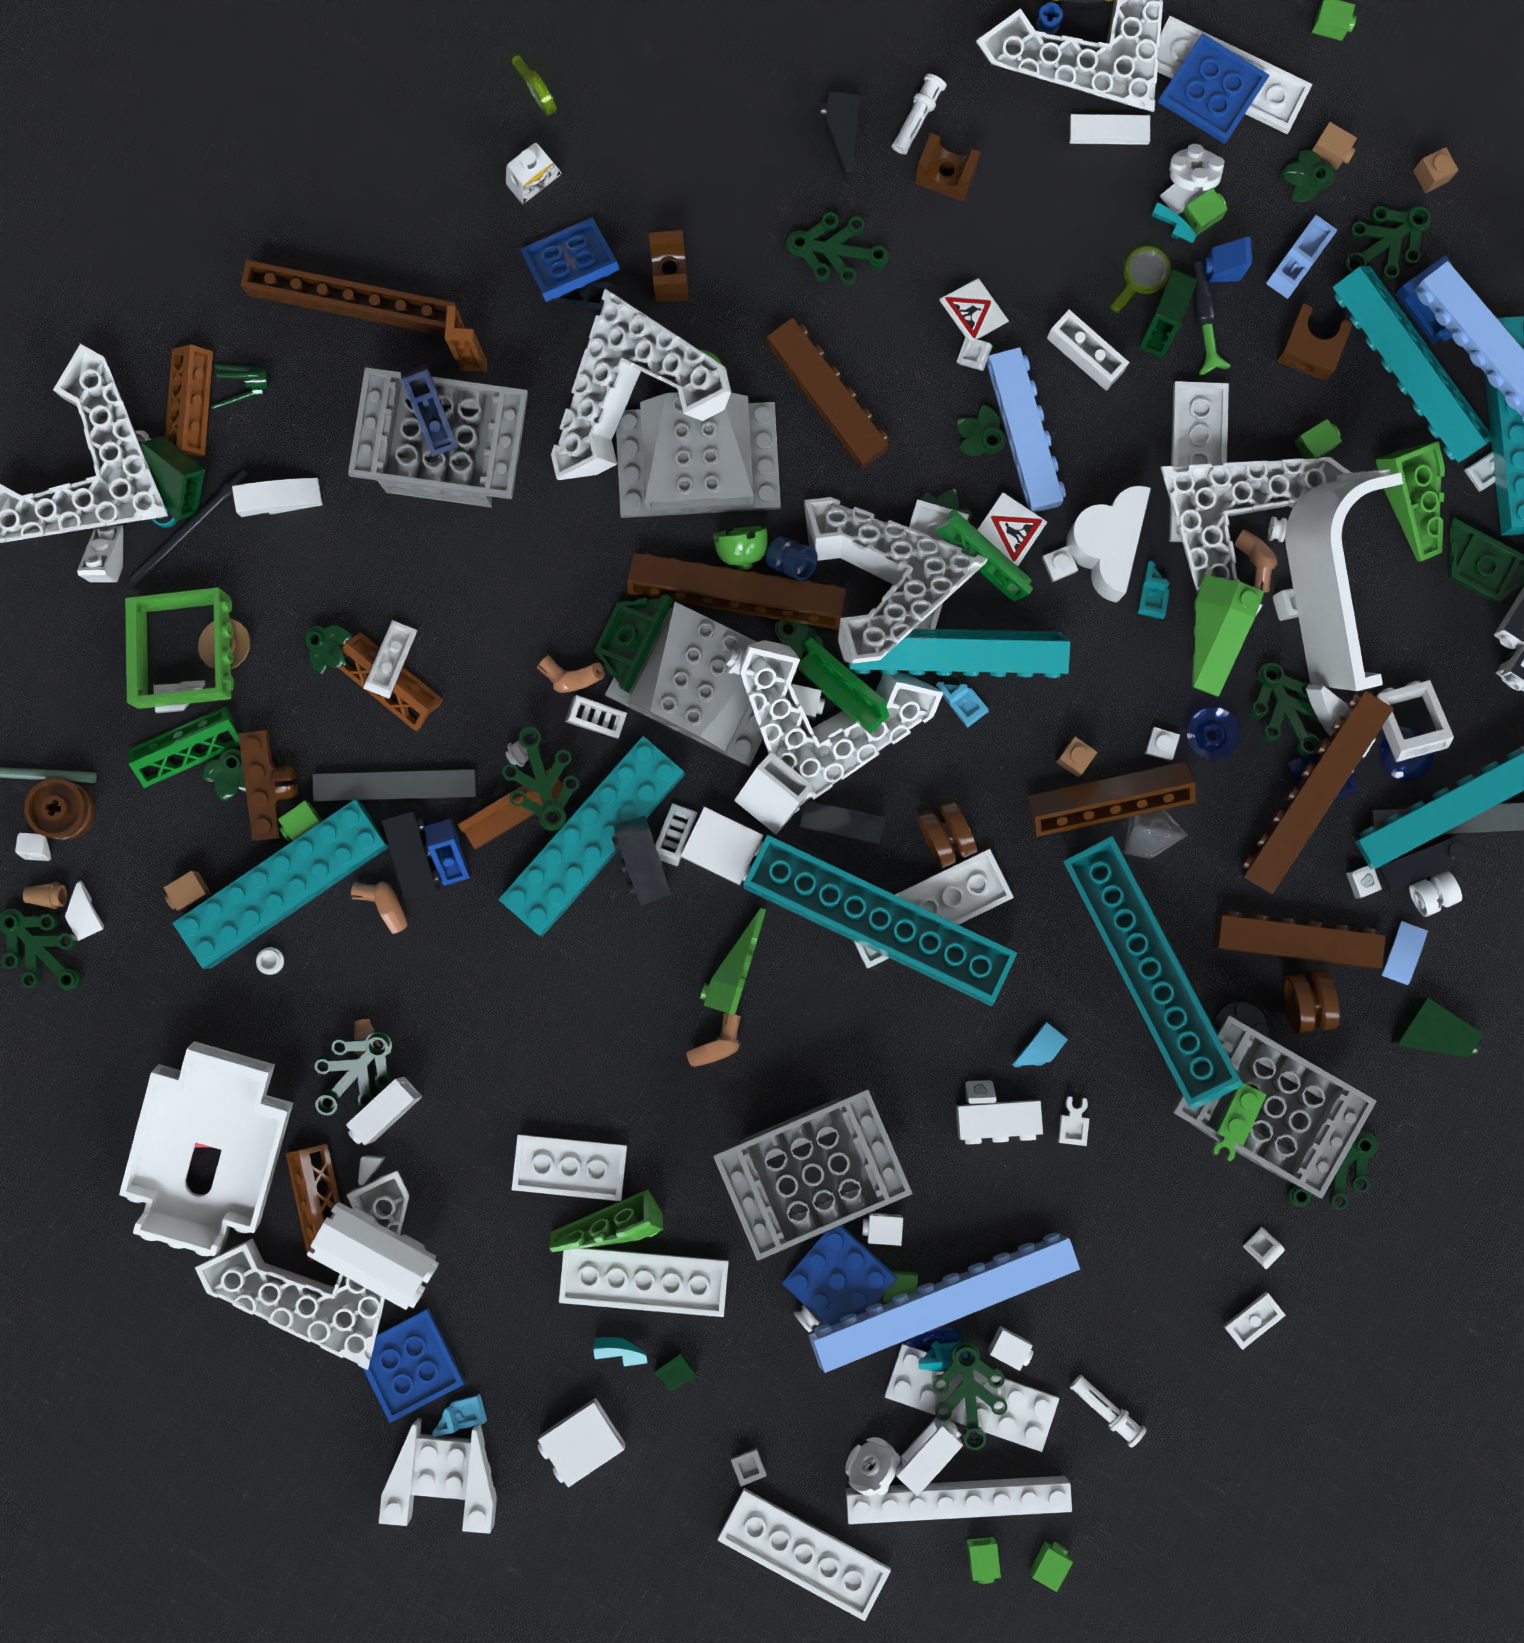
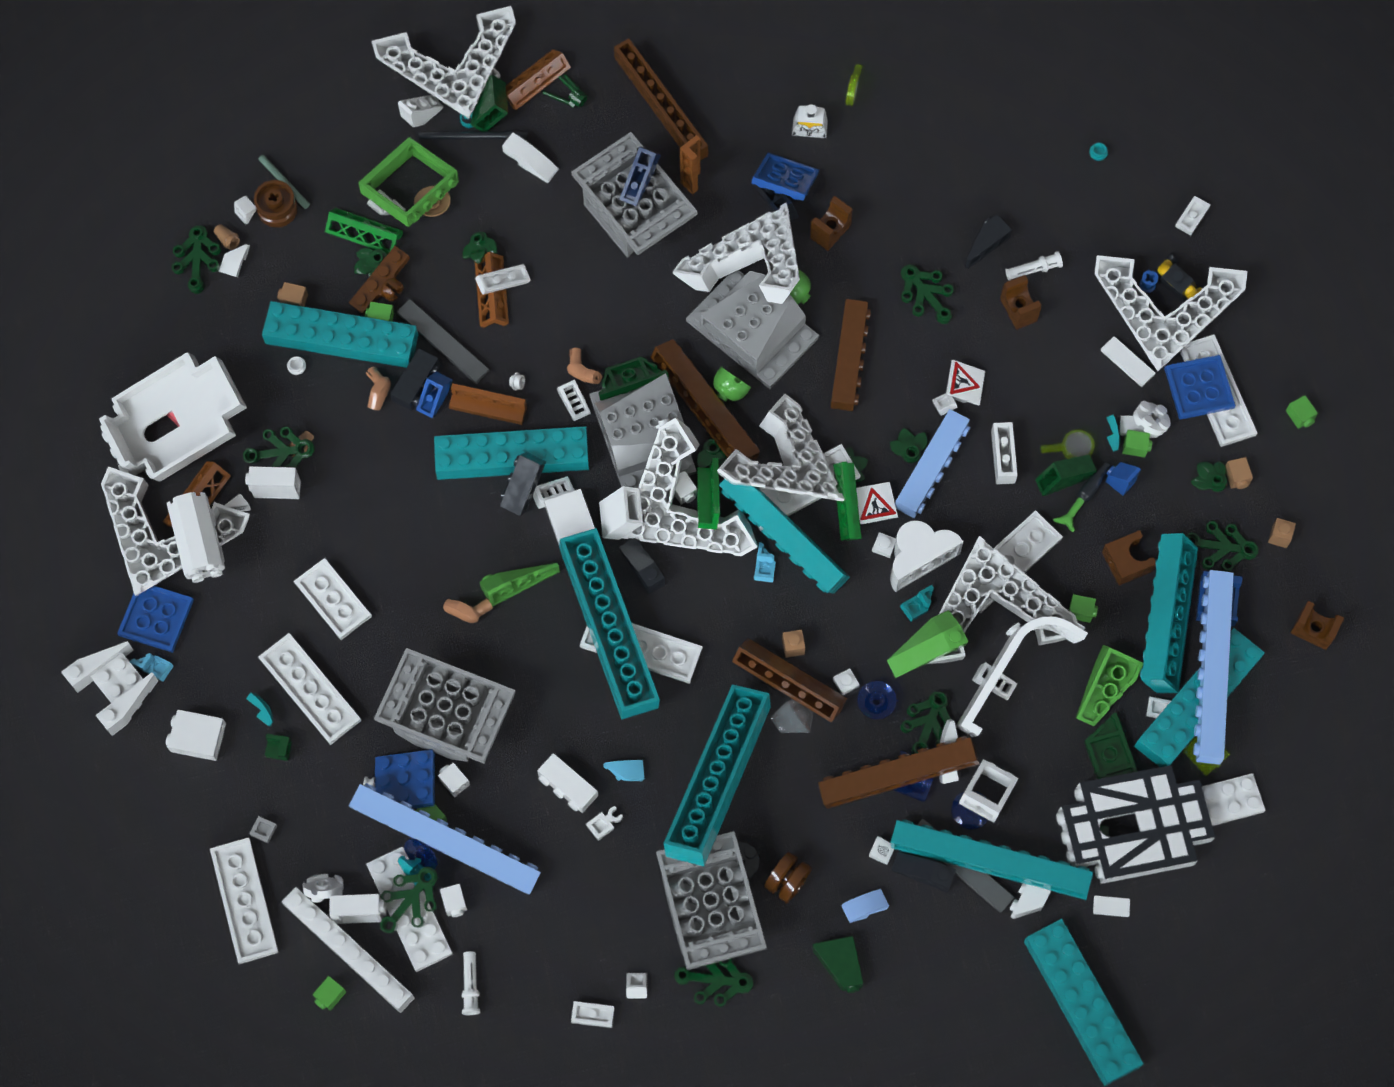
camera: 45 degrees right, 15 degrees down
dark green plant [502,727,579,831] -> none
bright green wedge [549,1190,663,1252] -> none
dark blue wheel [766,536,818,581] -> none
reddish brown wheel [916,798,977,868] -> none
white slope [965,1080,996,1104] -> none
bright green brick [1029,1541,1073,1592] -> none
bright green plate [1212,1083,1267,1161] -> none
reddish brown brick [1213,911,1385,969] -> none
nougat arm [1234,529,1277,592] -> none
light blue slope [1266,215,1337,299] -> none
white wheel [1409,870,1462,917] -> none

